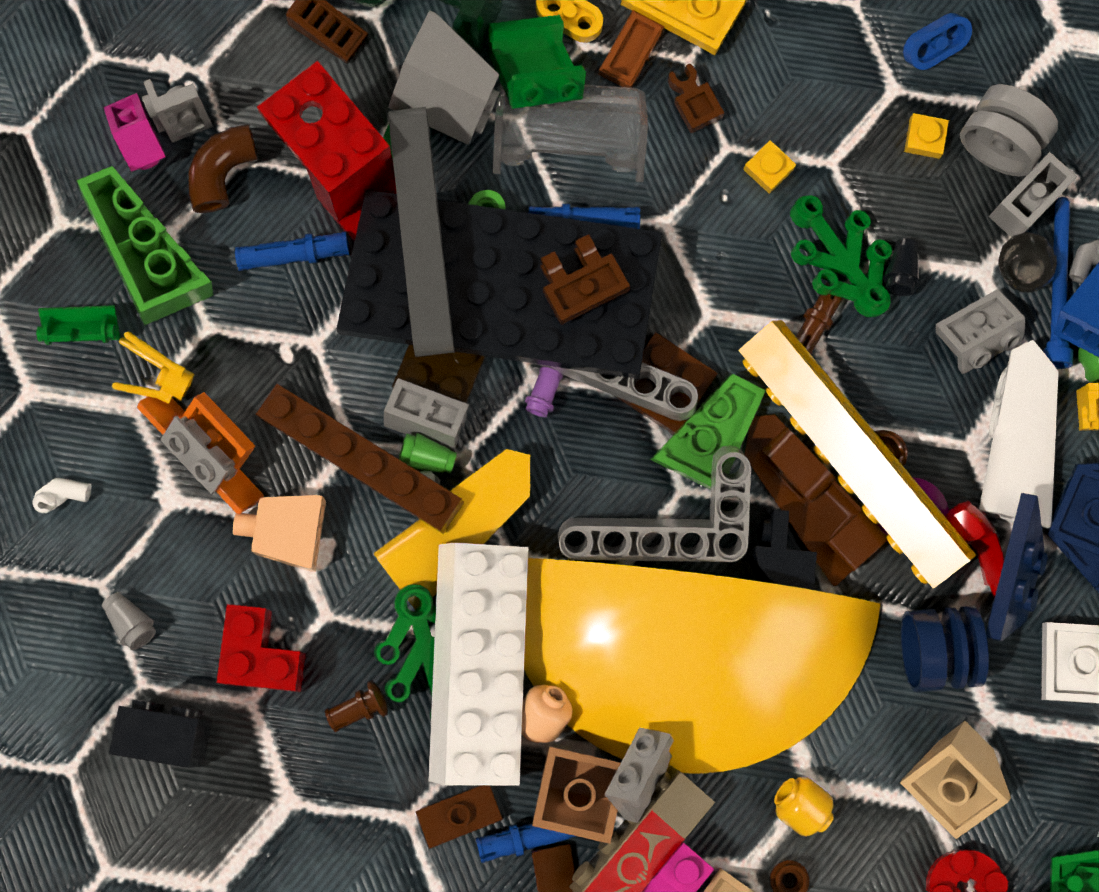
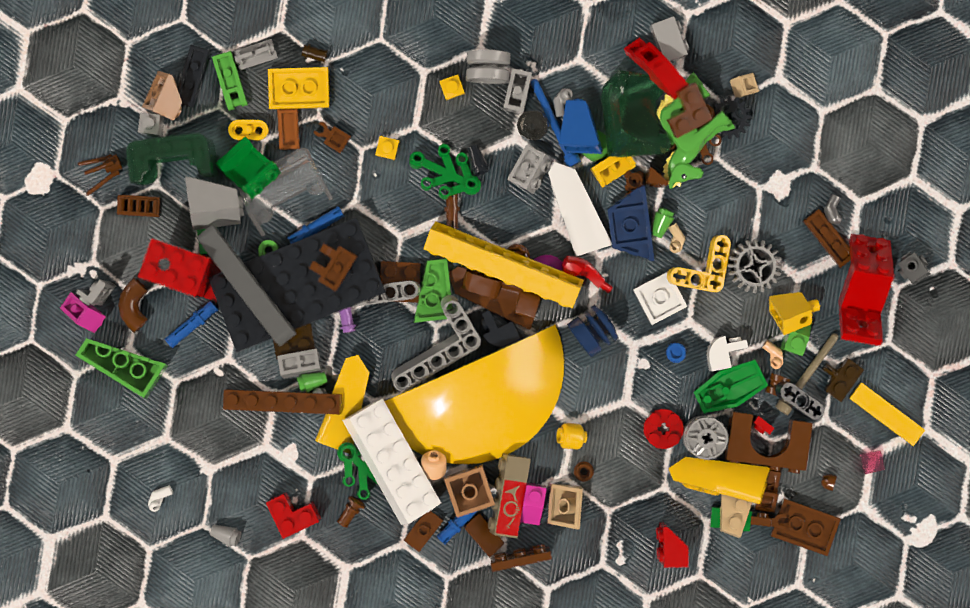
camera: 25 degrees left, 10 degrees up
green hinge [36,305,121,345] -> none
black brick [109,699,213,768] -> none
yellow plant [112,331,195,404] -> none
orange bracket [137,392,264,514] -> none
light grey hinge [160,416,238,495] -> none
light nougat torso [233,495,326,572] -> none
light grey bracket [604,727,674,823] -> none
tan slope [900,721,1011,839] -> none
blue plate [903,13,972,70] -> none
dark blue wing [986,493,1047,641] -> none
none -> blue tile [666,343,686,363]

